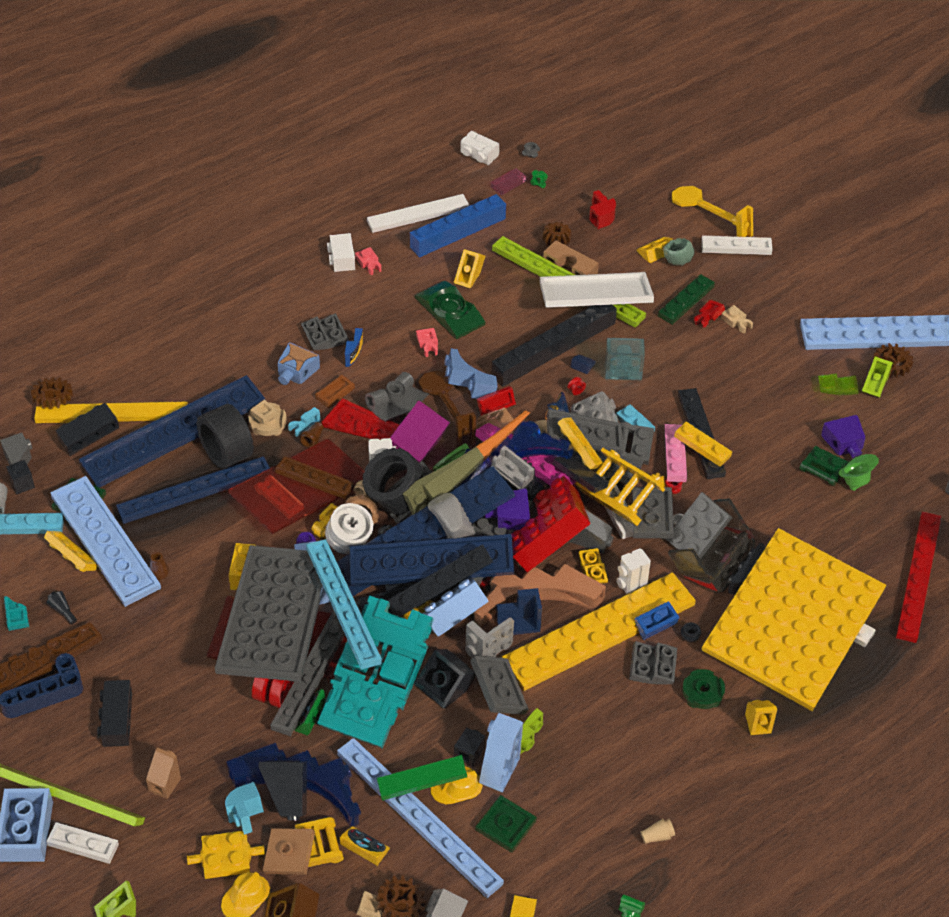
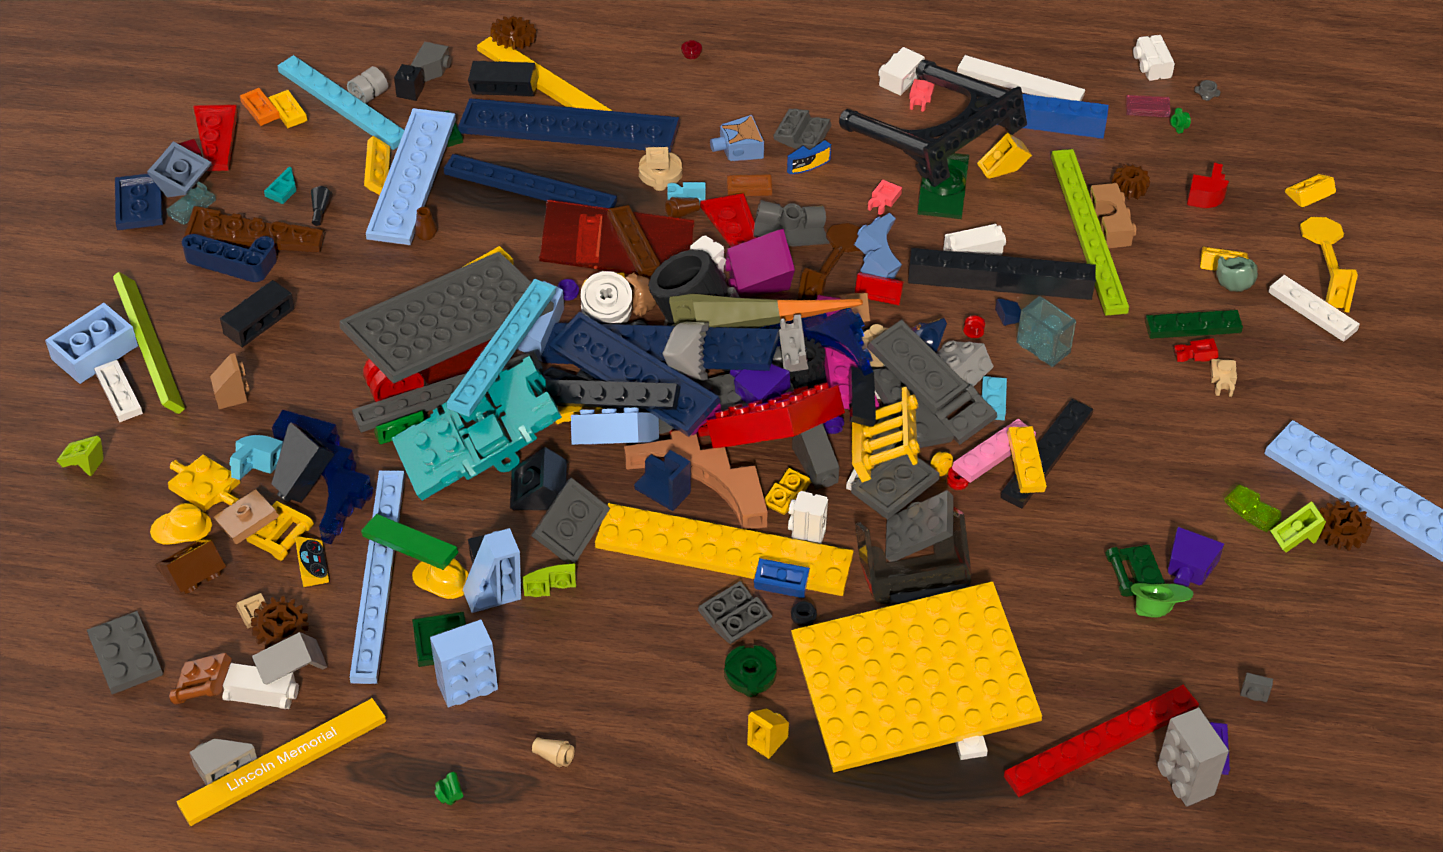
camera: 45 degrees right, 0 degrees up
black tyre [197,404,254,469] -> none
light grey bracket [465,617,514,657] -> none
white tile [540,272,654,307] -> none
yellow plate [558,417,603,470] -> none
none -> light blue brick [430,620,498,707]
none -> dark red plate [681,40,702,59]
none -> black arch [839,59,1027,187]
none -> white brick [943,224,1006,256]
none -> yellow slope [1285,174,1336,207]

